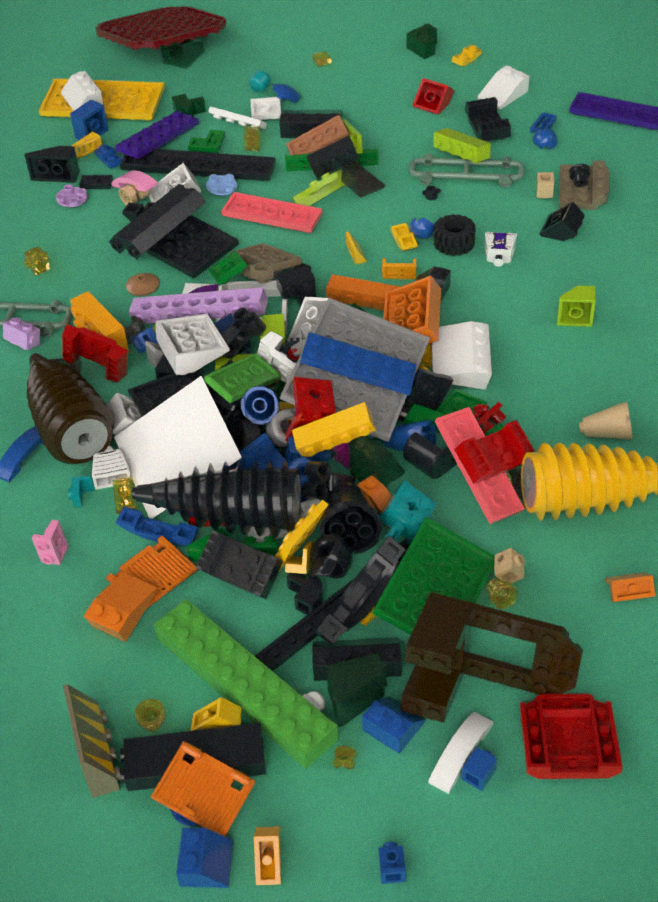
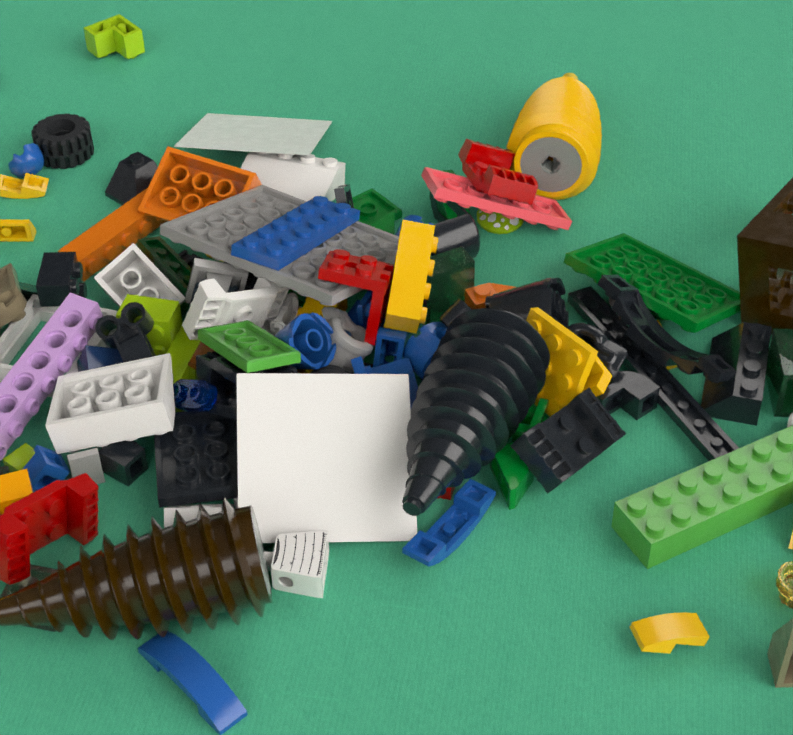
camera: 75 degrees left, 5 degrees down
bright pink bracket [32,520,69,565] -> none
teal bracket [68,476,95,507] -> none
orange slope [84,572,158,642] -> none
orange window [106,536,198,609] -> none
clear yellow plate [112,477,136,514] -> none
teal brick [380,480,437,542] -> none
light orange hinge [382,258,417,280] -> none
red hips [473,402,506,434] -> none
white torso [484,232,517,267] -> none
clear yellow piece [487,579,517,609] -> none
tan brick [494,548,525,585] -> none
tan brick [536,172,554,199] -> none
black slope [539,201,585,241] -> none
lime slope [557,285,596,327] -> none
dark tan plate [559,160,609,210] -> none
black piece [569,164,591,187] -> none
tan cone [579,402,633,440] -> none
orange panel [605,572,655,602] -> none
none -> lime brick [83,14,145,59]
none -> clear blue plate [173,379,217,412]
none -> white sticker [174,113,333,156]
none -> yellow slope [630,612,710,654]

